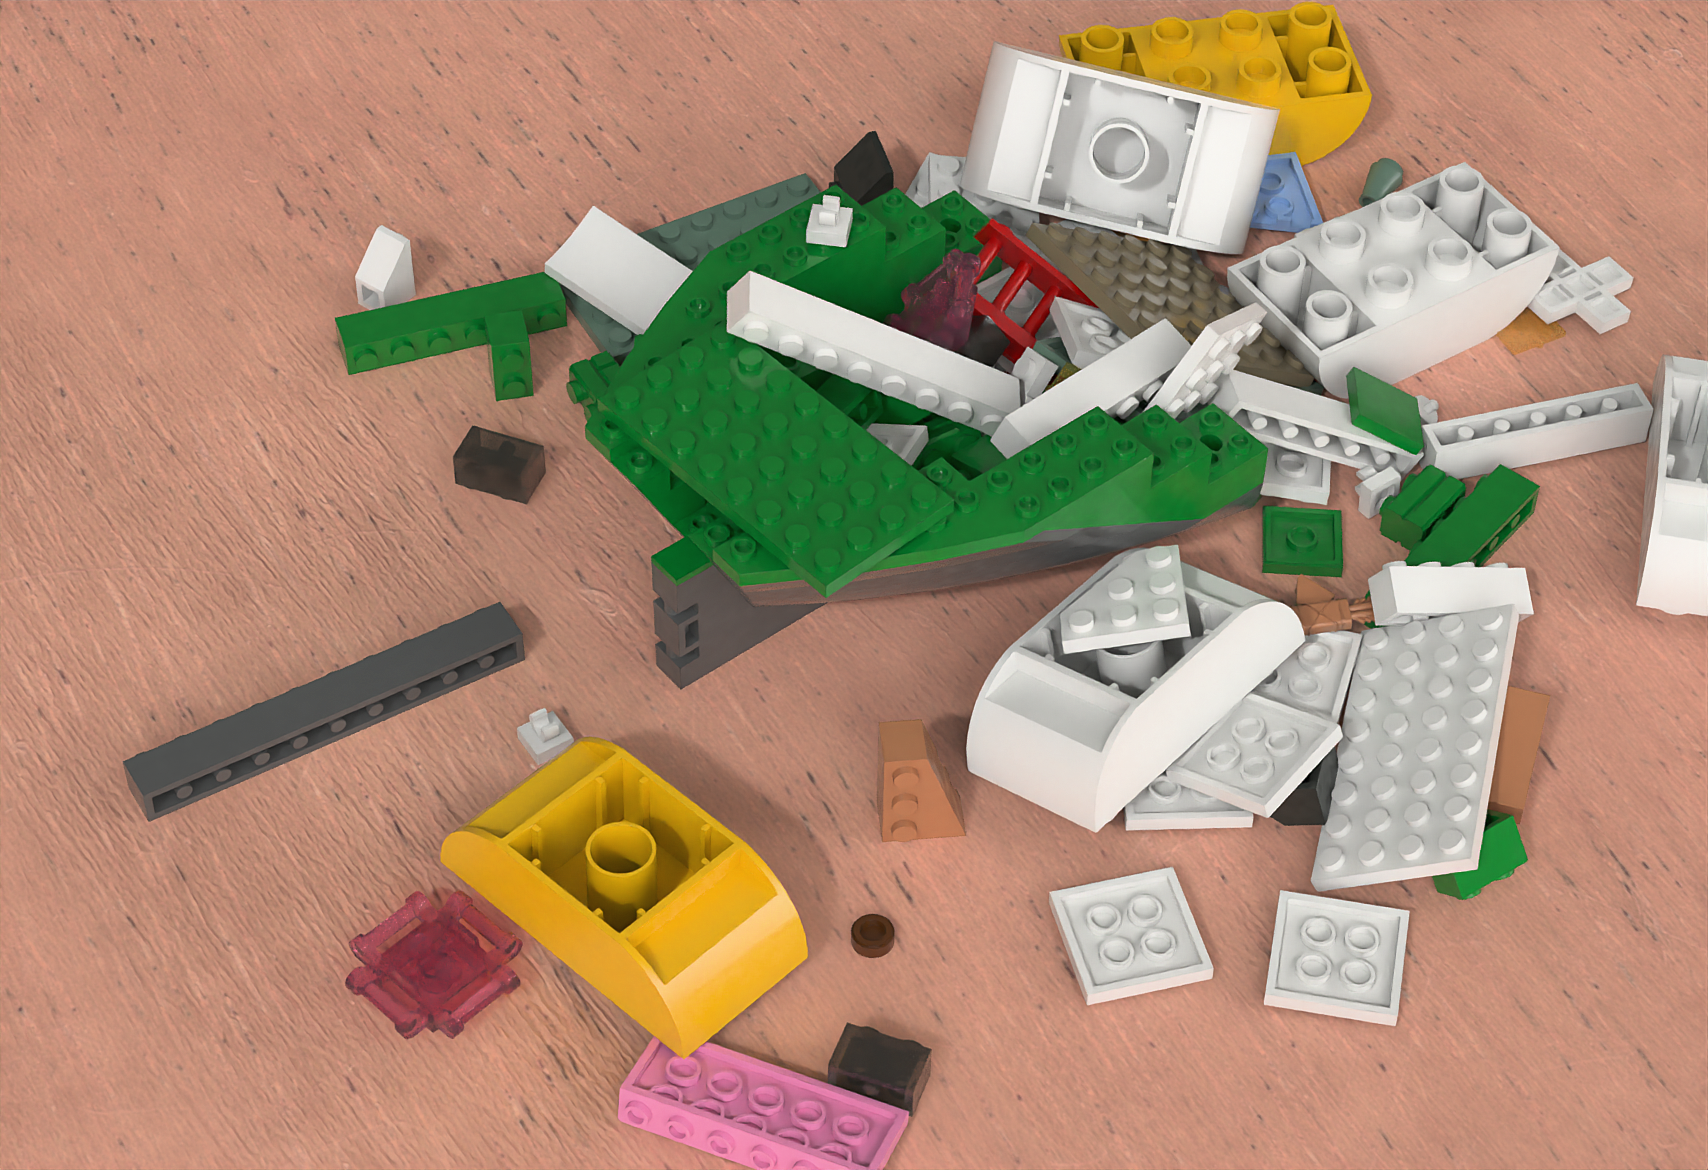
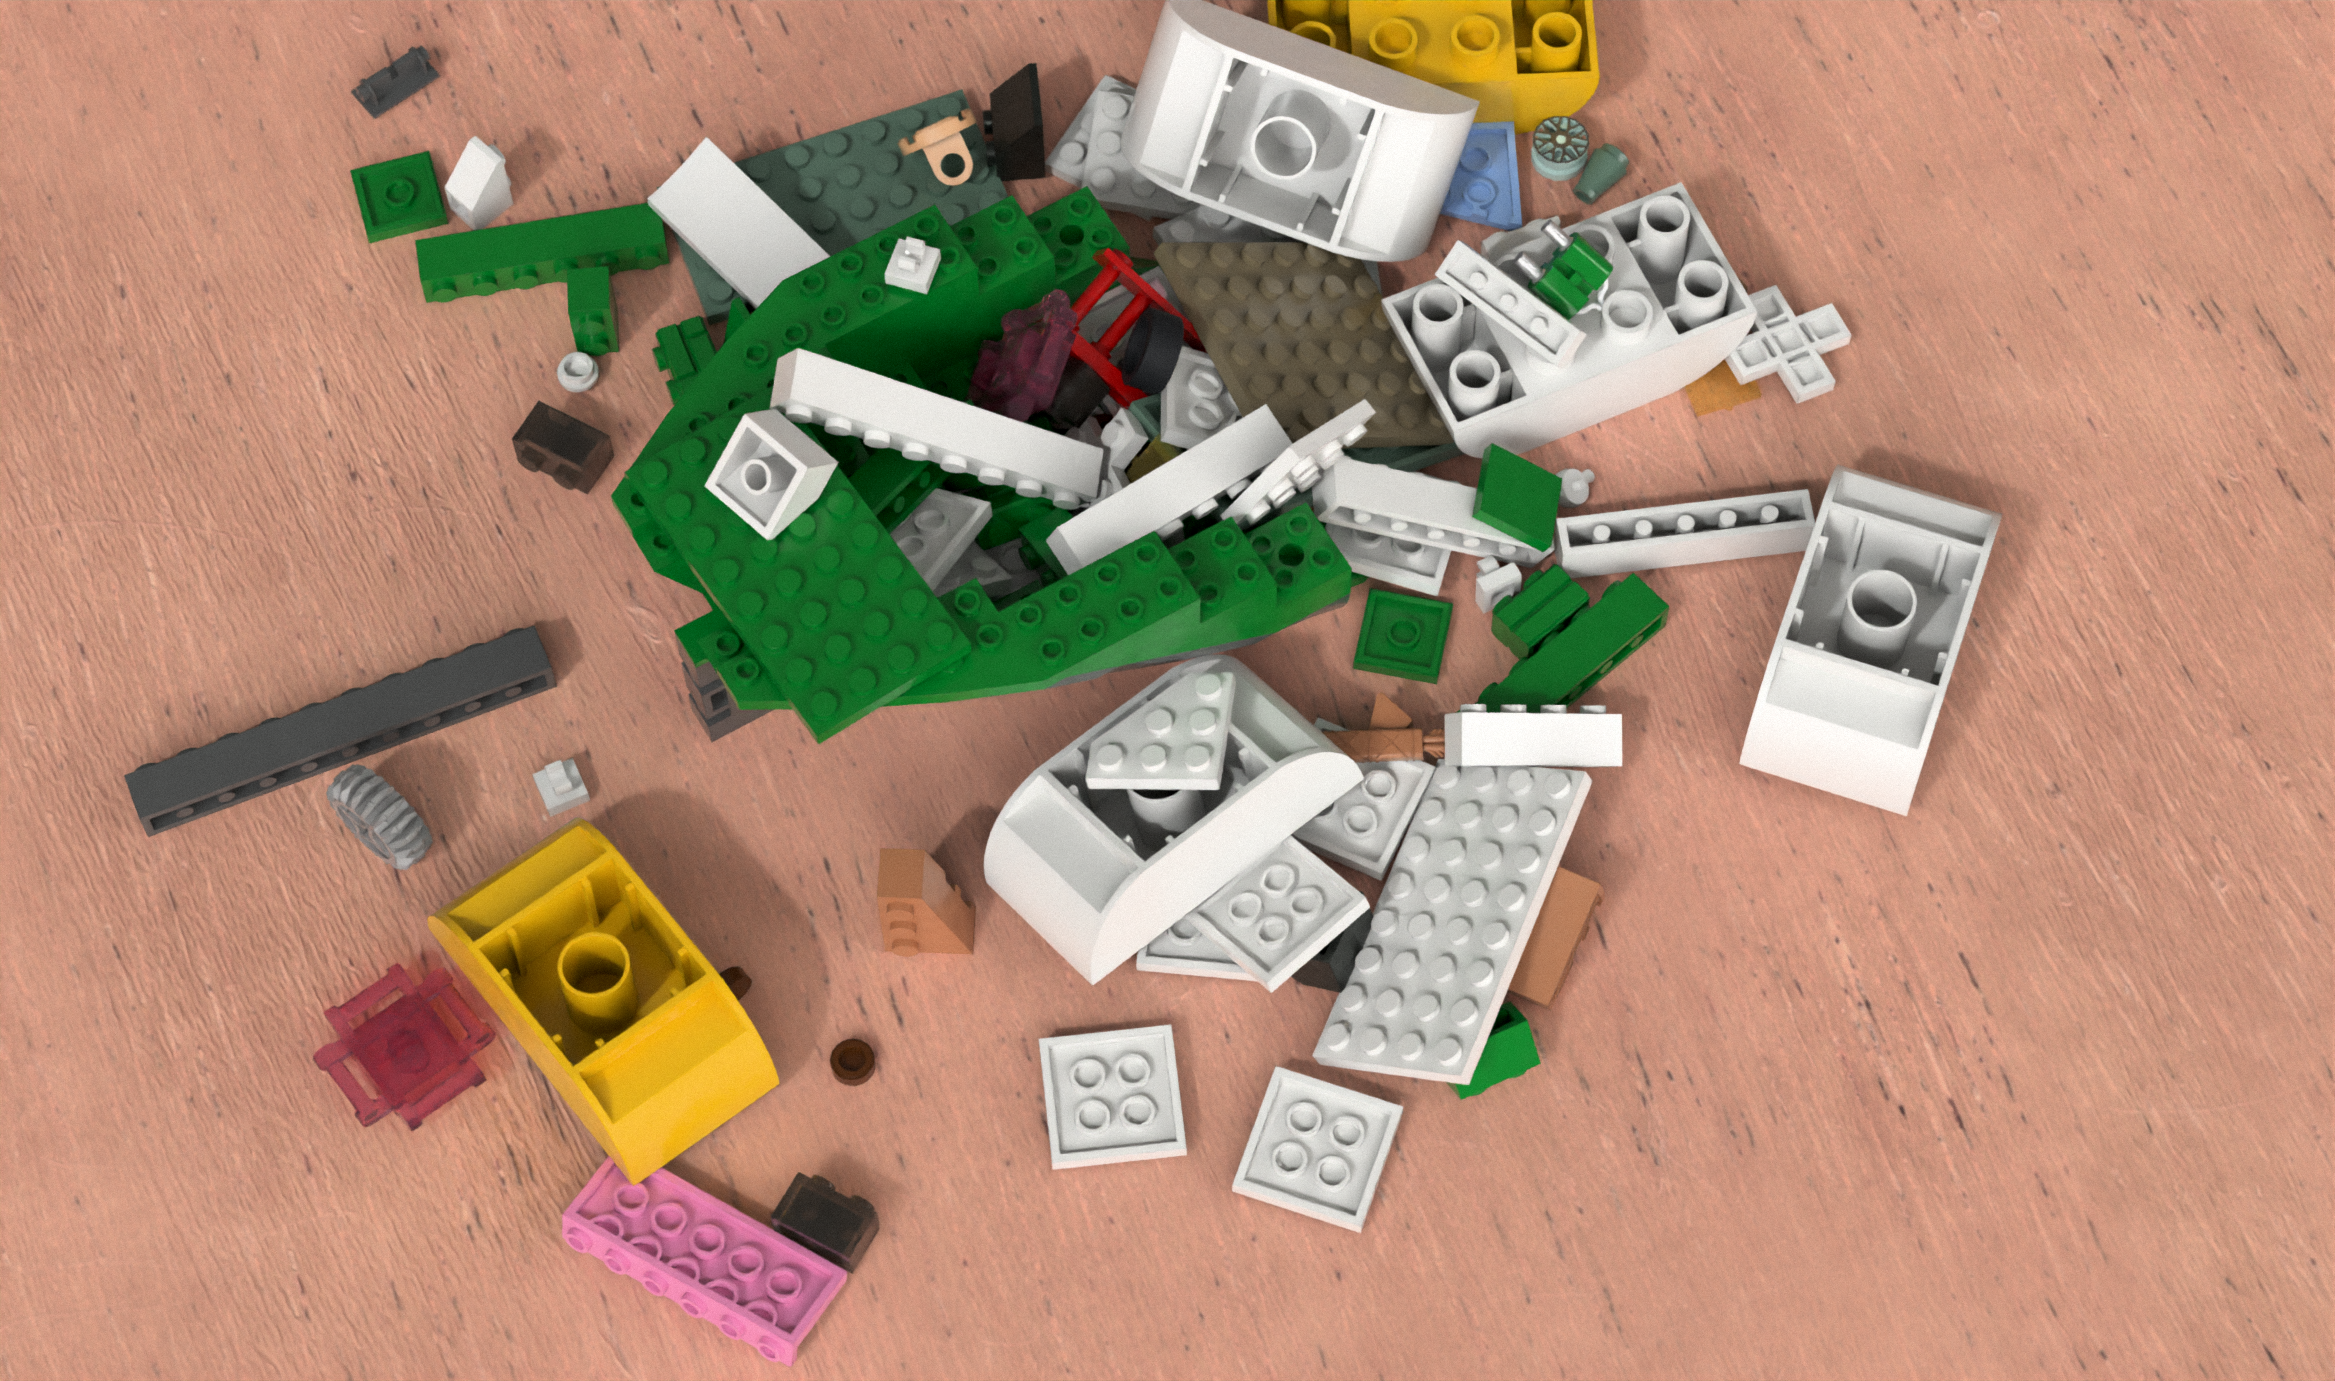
camera: 10 degrees right, 15 degrees up
none -> light grey gear [326,764,433,870]
none -> green tile [350,151,449,244]
none -> dark grey hinge [351,46,440,119]
none -> white plate [557,352,599,392]
none -> white slope [705,409,839,540]
none -> light nougat tile [898,108,977,186]
none -> black tyre [1122,308,1184,394]
none -> white plate [1434,240,1587,369]
none -> green piece [1513,219,1613,320]
none -> light aqua wheel [1531,116,1589,181]

